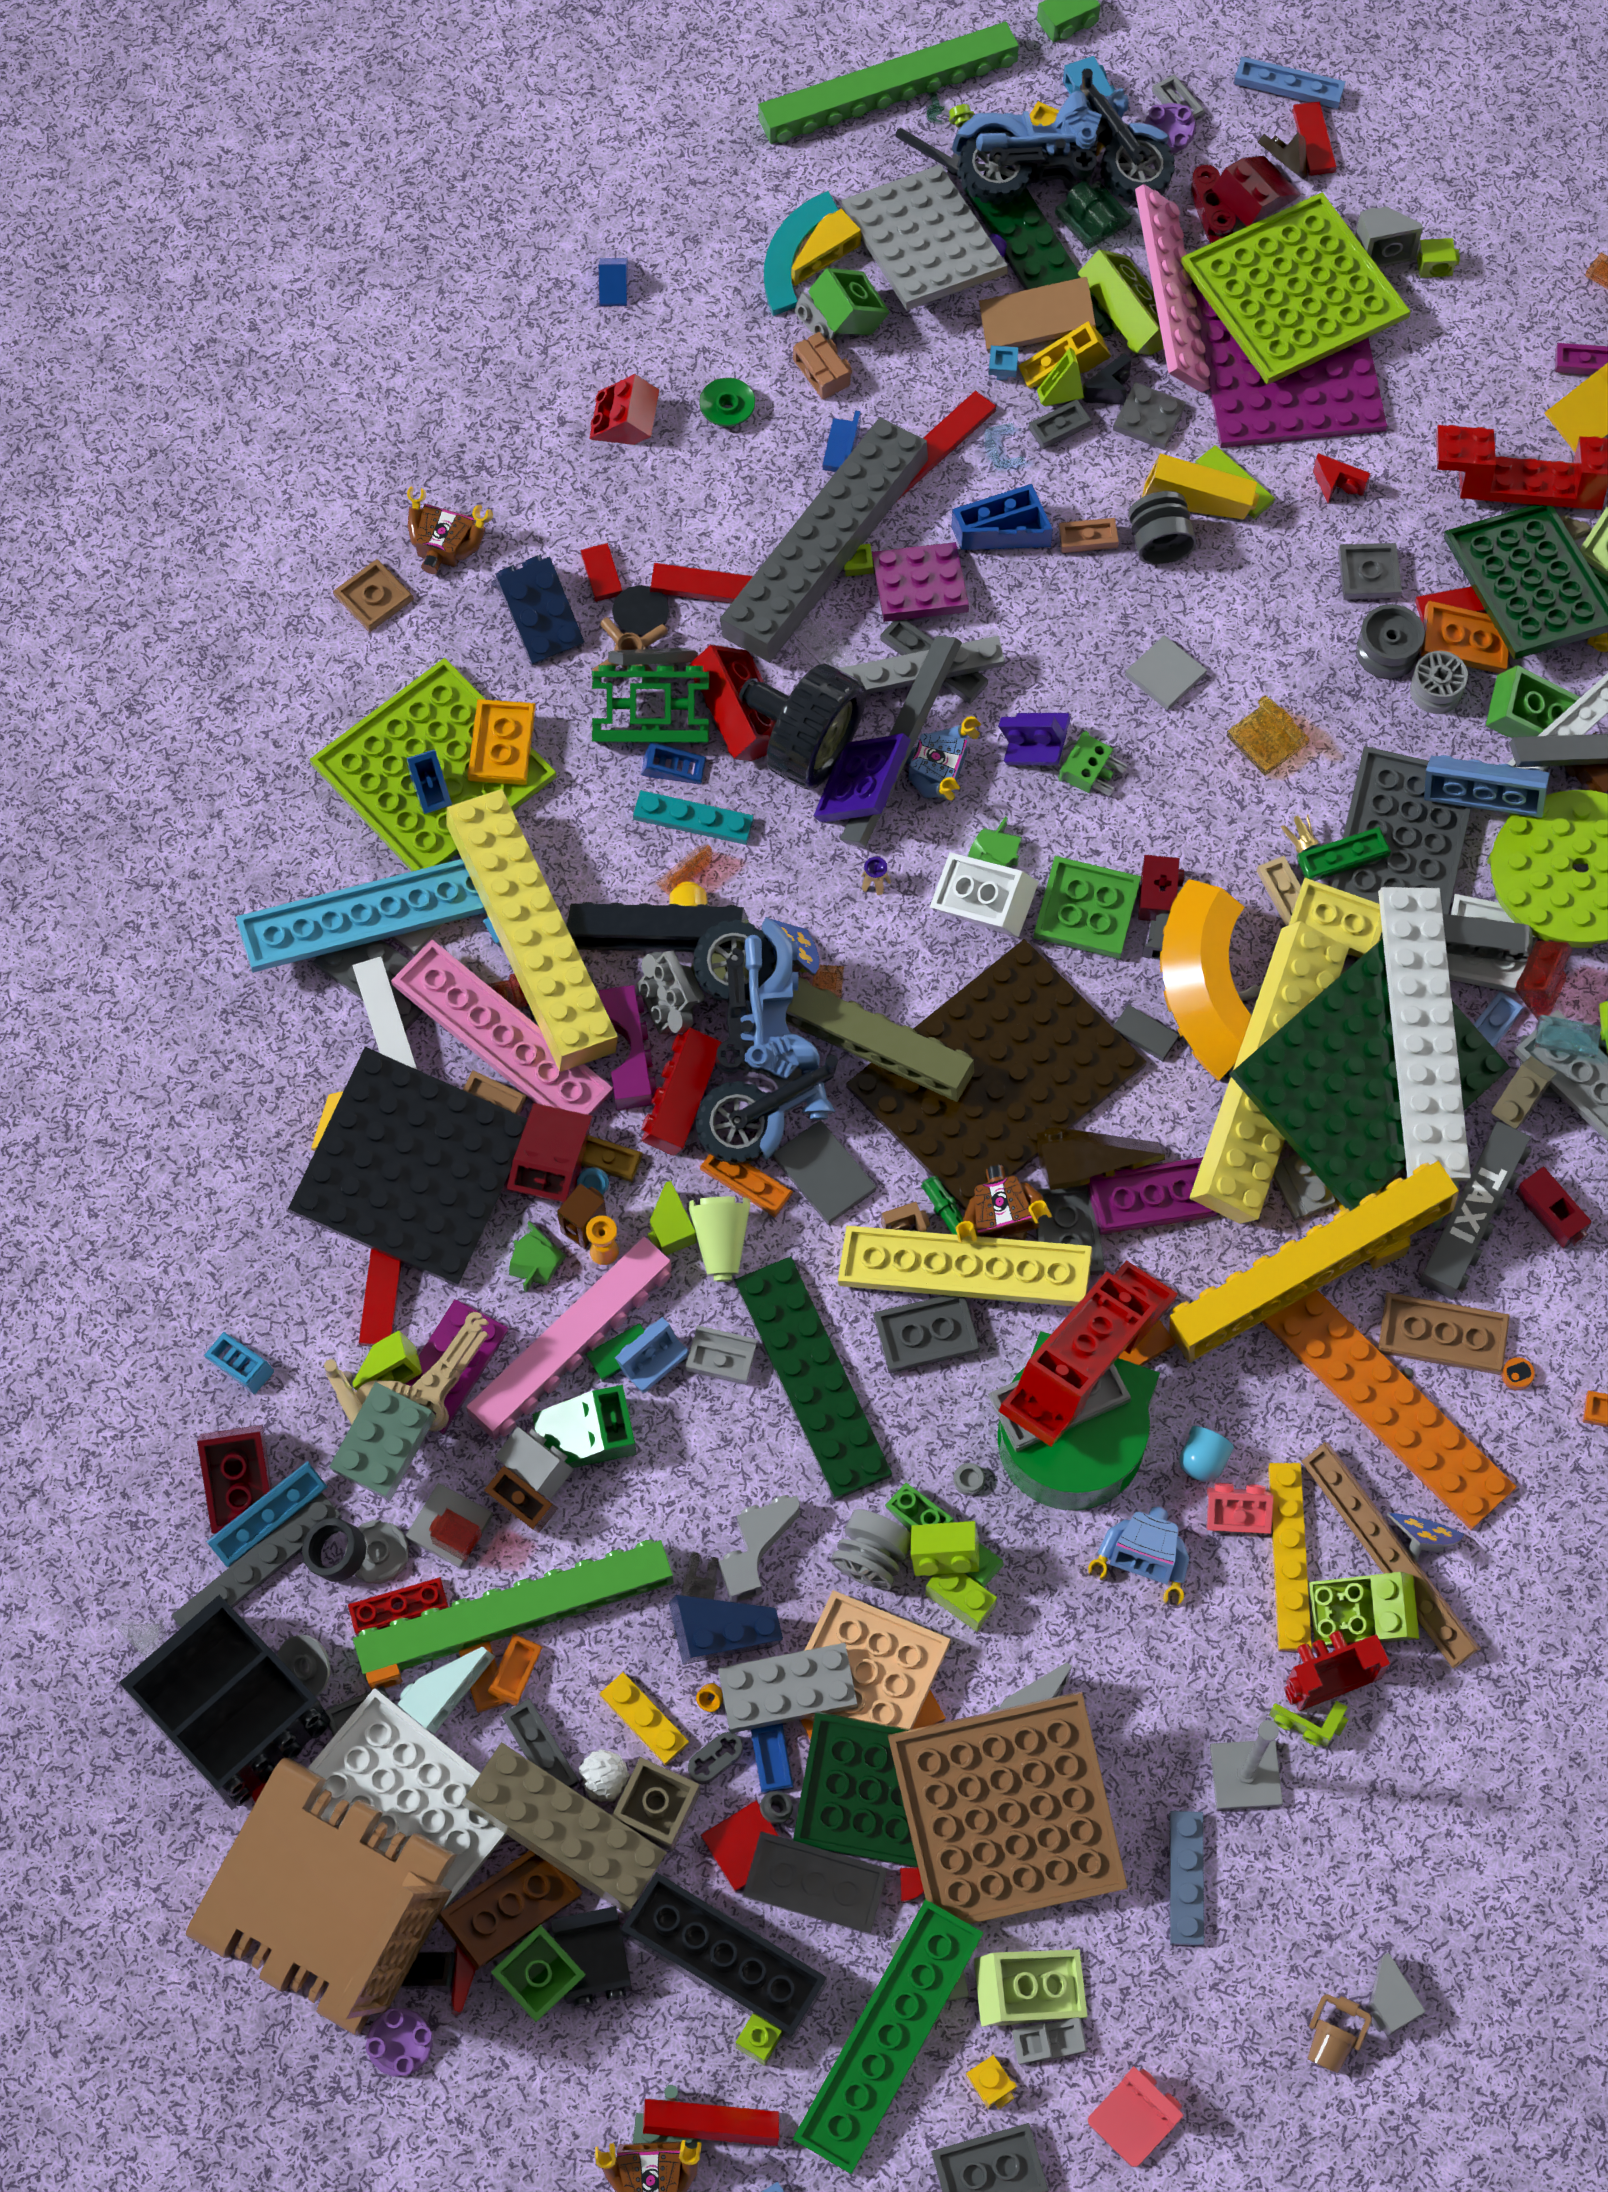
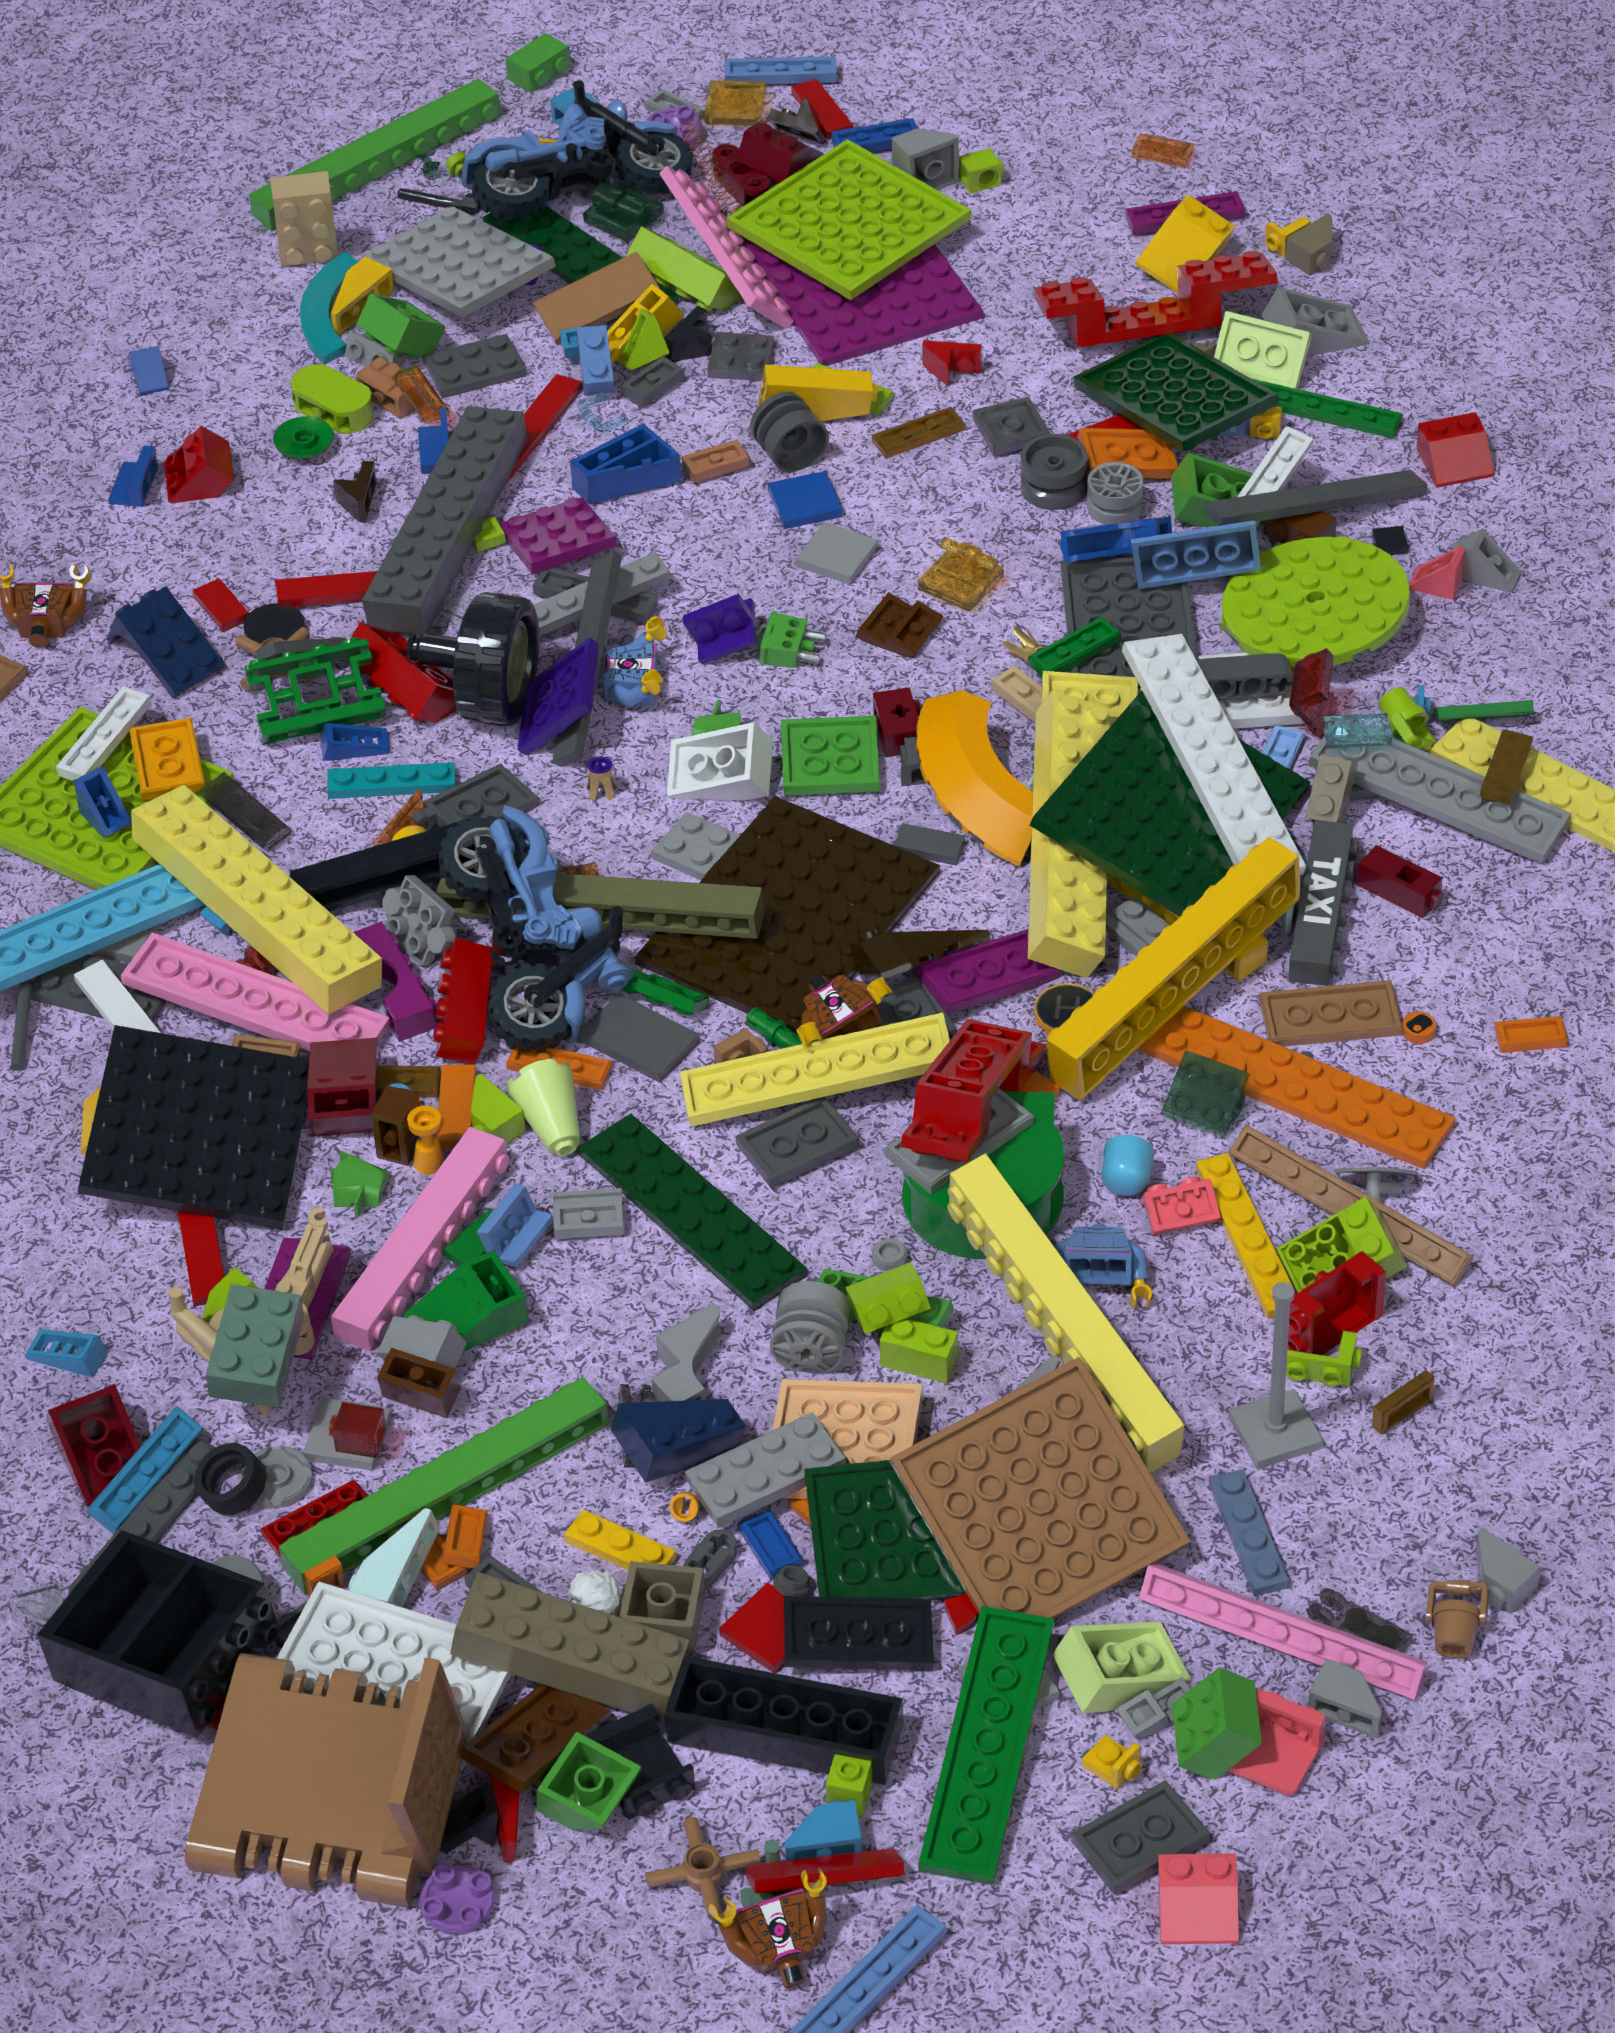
camera: 15 degrees left, 20 degrees down
none -> dark grey bar [10,982,32,1071]
none -> white plate [56,686,151,781]
none -> blue panel [108,445,159,507]
none -> clear smoke tile [201,772,292,852]
none -> tan brick [270,171,338,267]
none -> lime brick [291,364,373,434]
none -> dark brown slope [333,461,377,523]
none -> clear orange tile [392,365,450,423]
none -> dark grey tile [410,763,539,831]
none -> dark grey plate [423,334,526,399]
none -> orange tile [436,1065,476,1148]
none -> medium blue brick [577,325,614,395]
none -> green hinge [622,966,710,1015]
none -> medium nougat bar [645,1817,761,1920]
none -> light grey plate [651,812,740,880]
none -> piece [680,119,742,215]
none -> clear yellow plate [704,80,766,126]
none -> blue tile [768,471,843,529]
none -> dark azure slope [785,1800,862,1861]
none -> blue plate [831,118,918,152]
none -> reddish brown slope [856,592,944,658]
none -> pearl gold tile [872,406,965,459]
none -> light yellow brick [947,1153,1184,1473]
none -> black tile [1034,984,1094,1035]
none -> blue arch [1060,516,1173,562]
none -> bright pink plate [1139,1563,1428,1700]
none -> clear green plate [1161,1050,1250,1137]
none -> bright green brick [1172,1667,1262,1780]
none -> clear smoke hinge [1306,1587,1413,1653]
none -> light grey slope [1308,1659,1382,1739]
none -> pearl gold tile [1372,1370,1435,1434]

